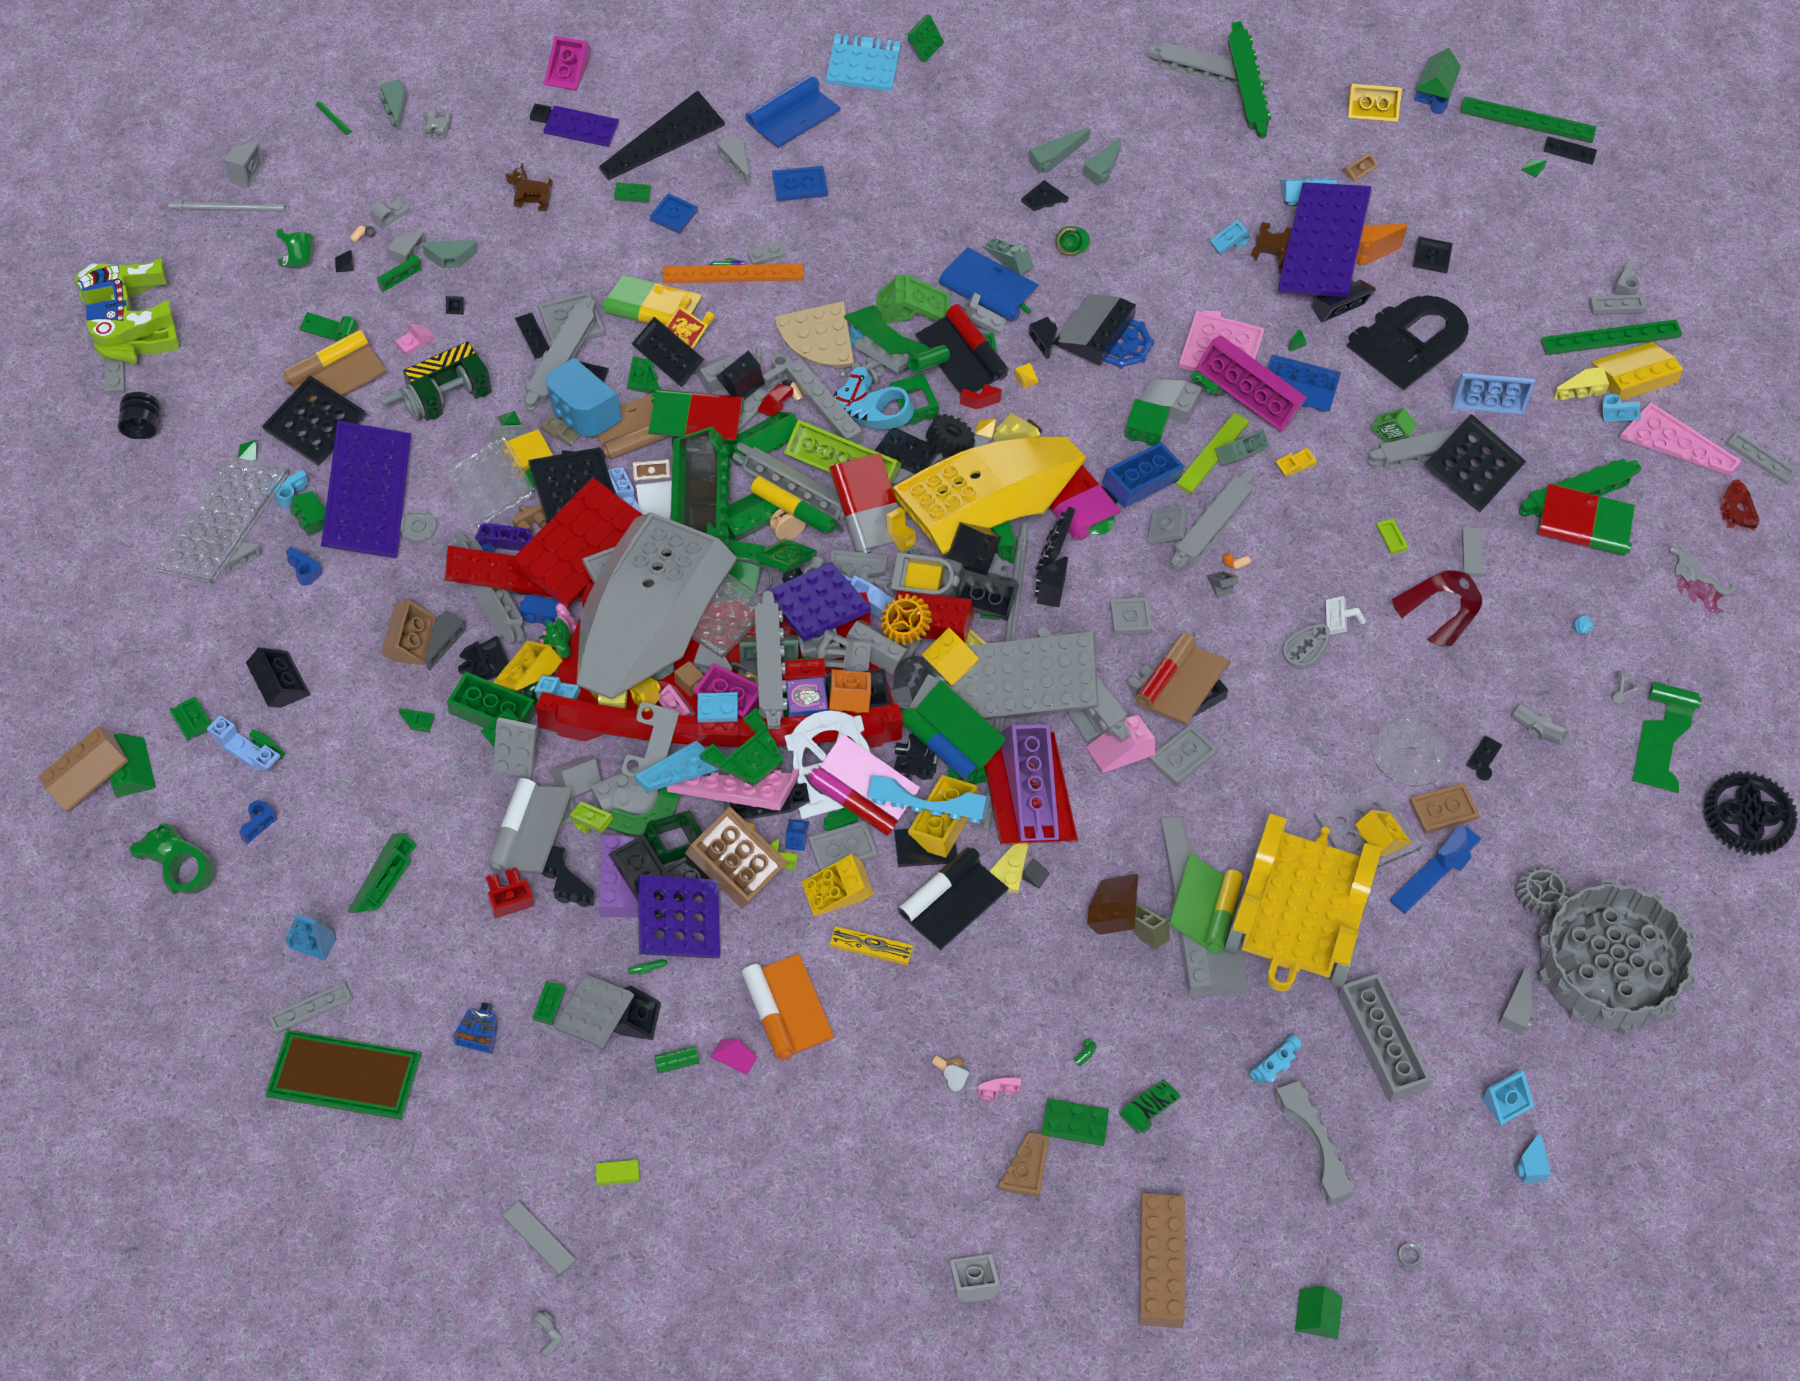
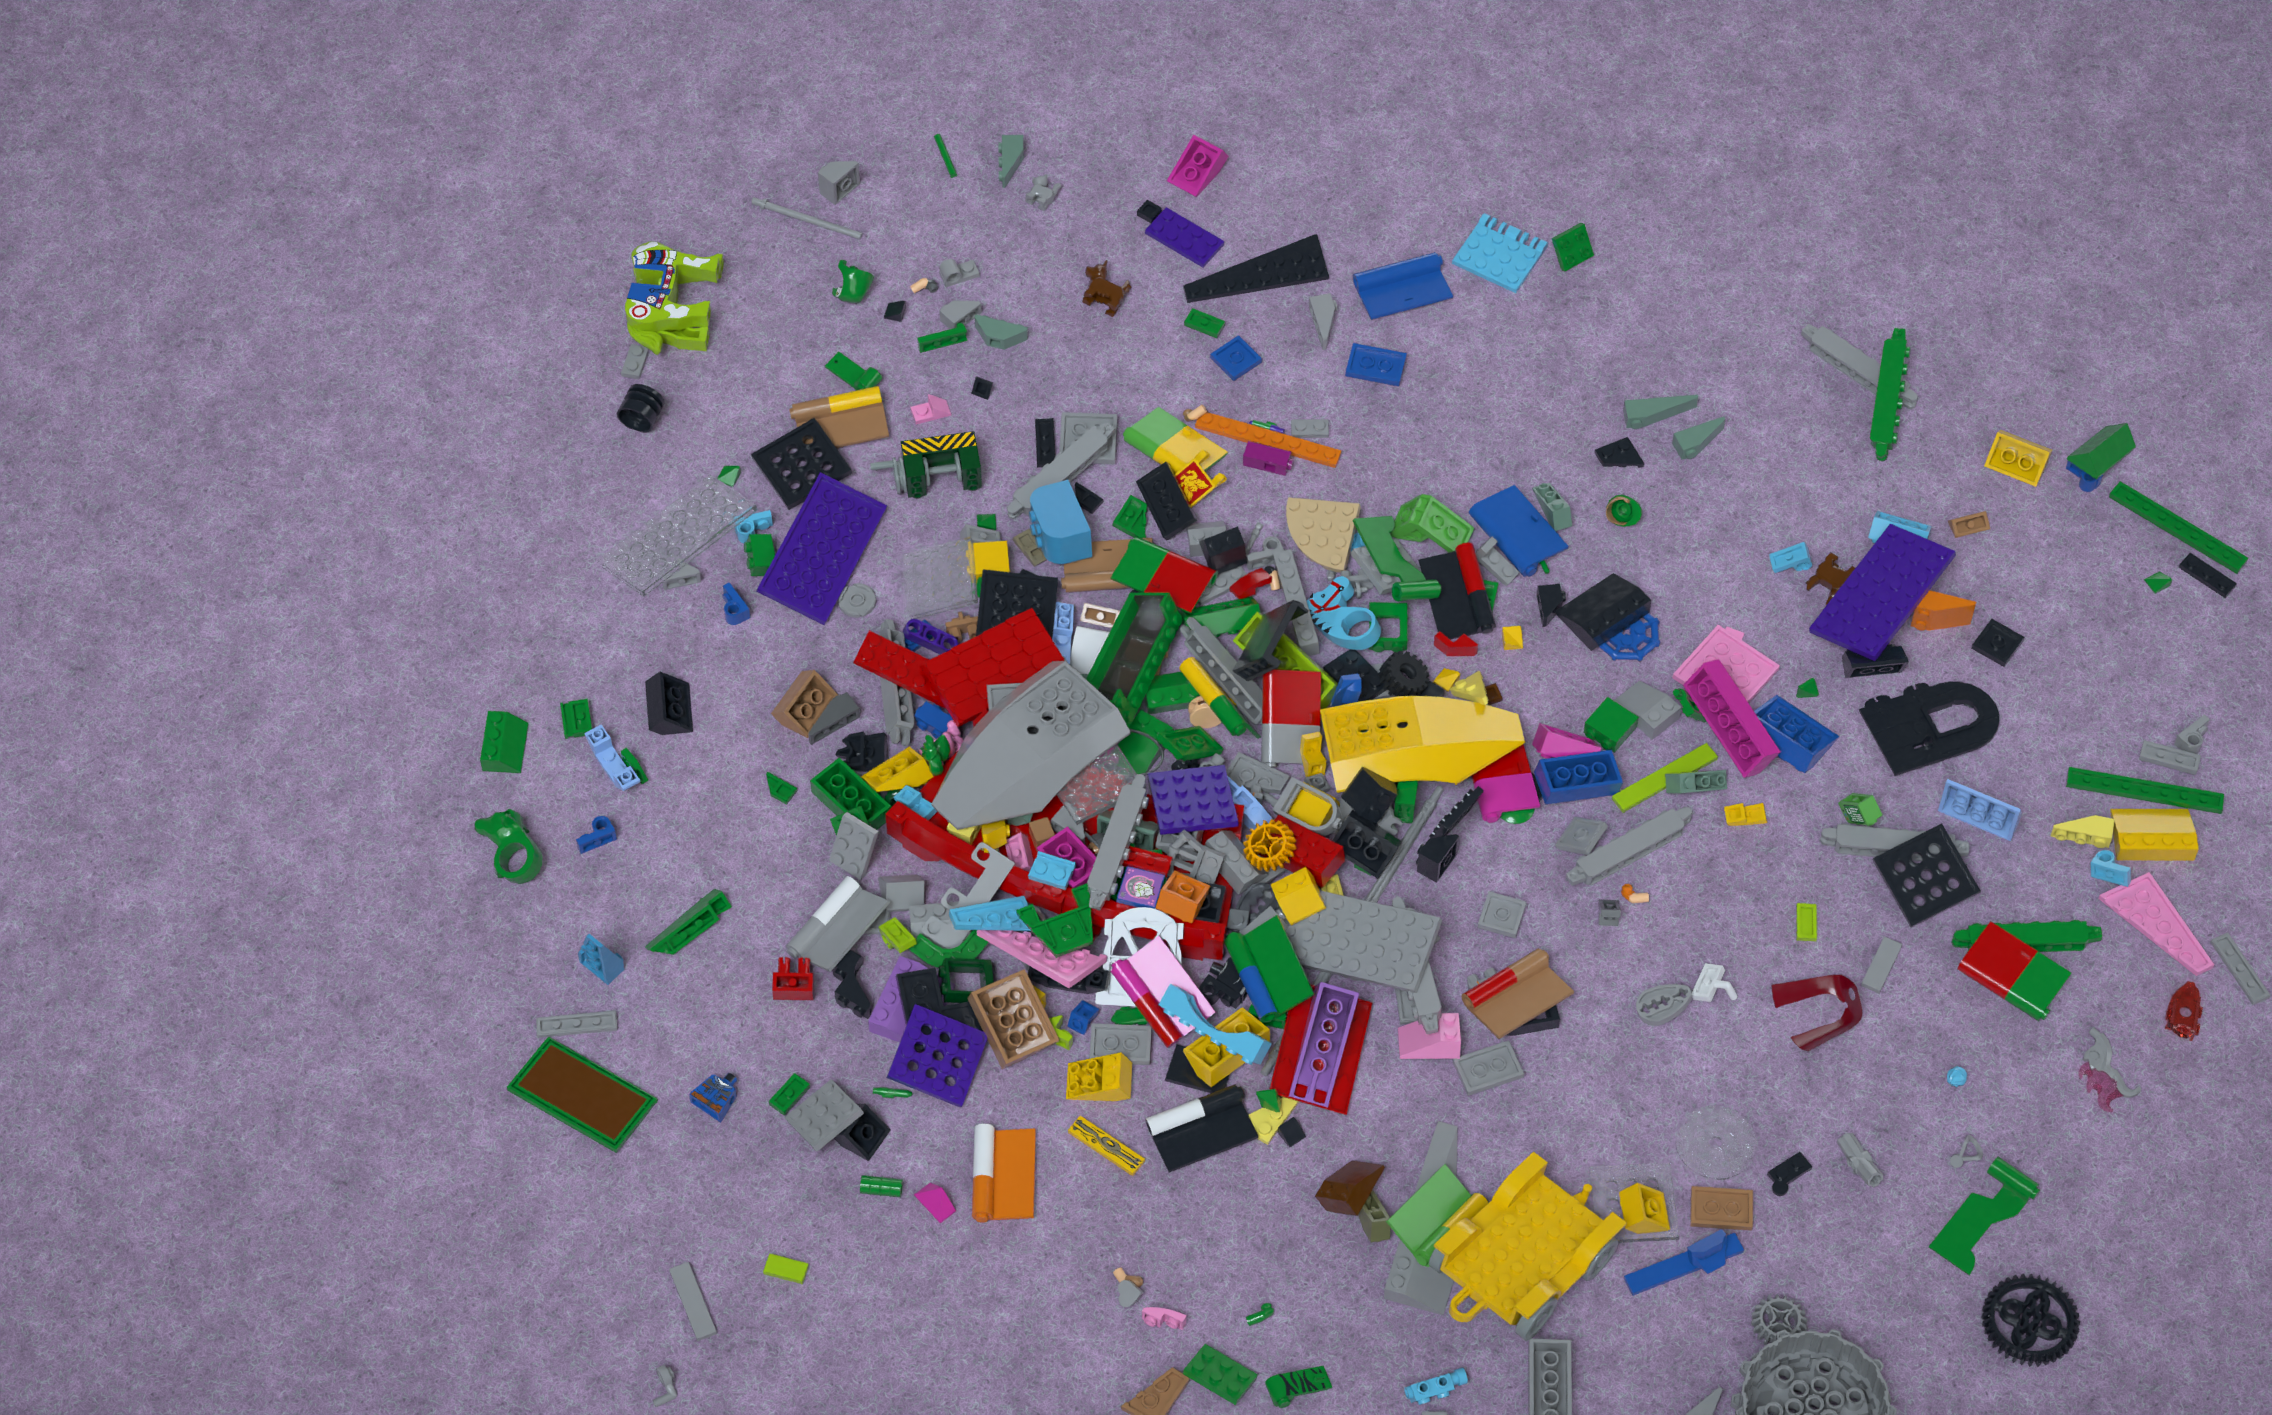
camera: 25 degrees right, 0 degrees up
medium nougat slope [39,726,128,812] -> none
none -> light nougat arm [1183,404,1207,422]
none -> black panel [1233,600,1309,681]
none -> magenta brick [1243,441,1293,476]
none -> green slope [1256,1089,1281,1112]
none -> blue slope [1331,674,1362,707]
none -> dark pink slope [1532,723,1601,758]

